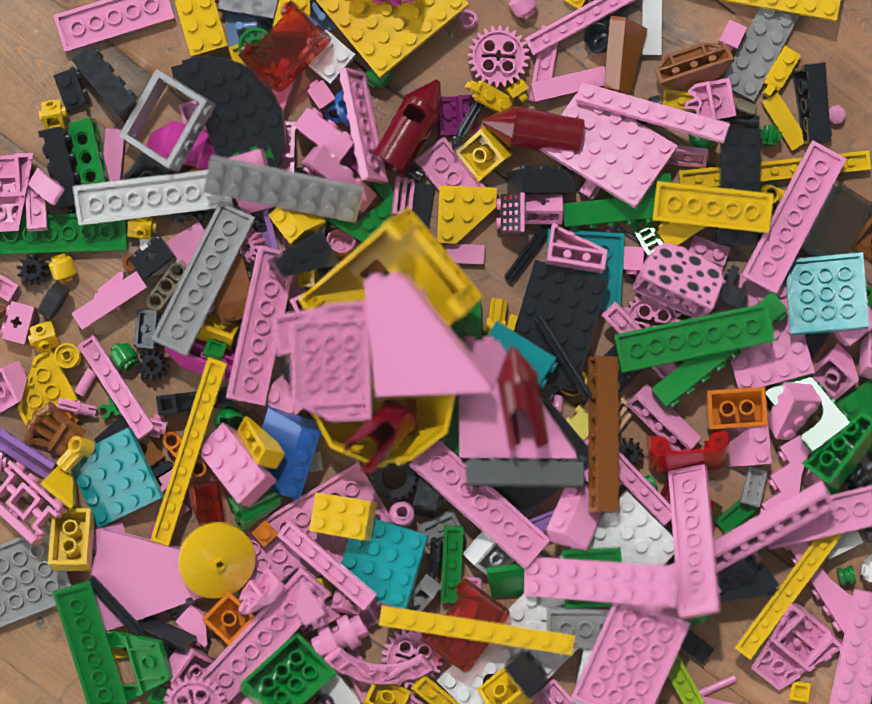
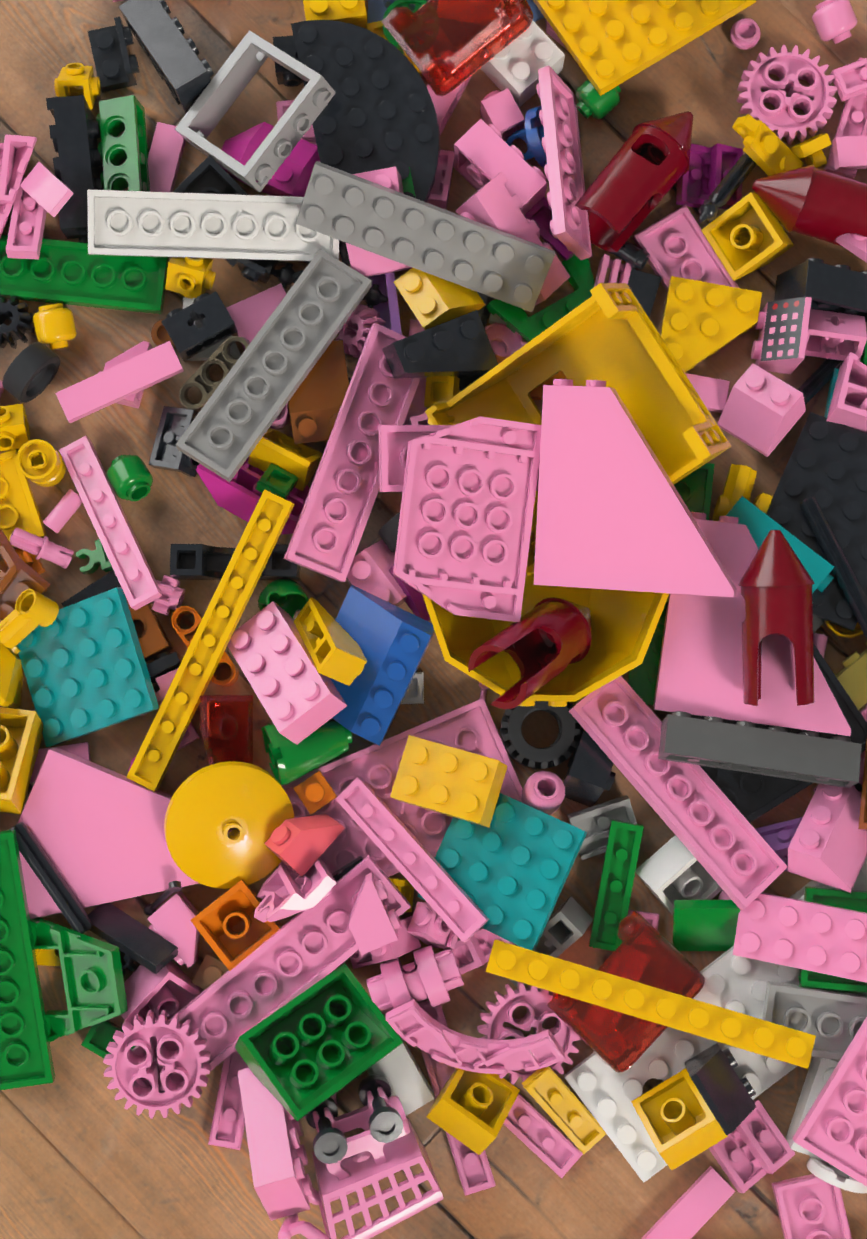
camera: 10 degrees right, 5 degrees down
black gear [137,349,170,382] -> none
black pin [428,537,443,577] -> none
none -> coral slope [264,814,345,877]
none -> bright pink slope [718,363,806,457]

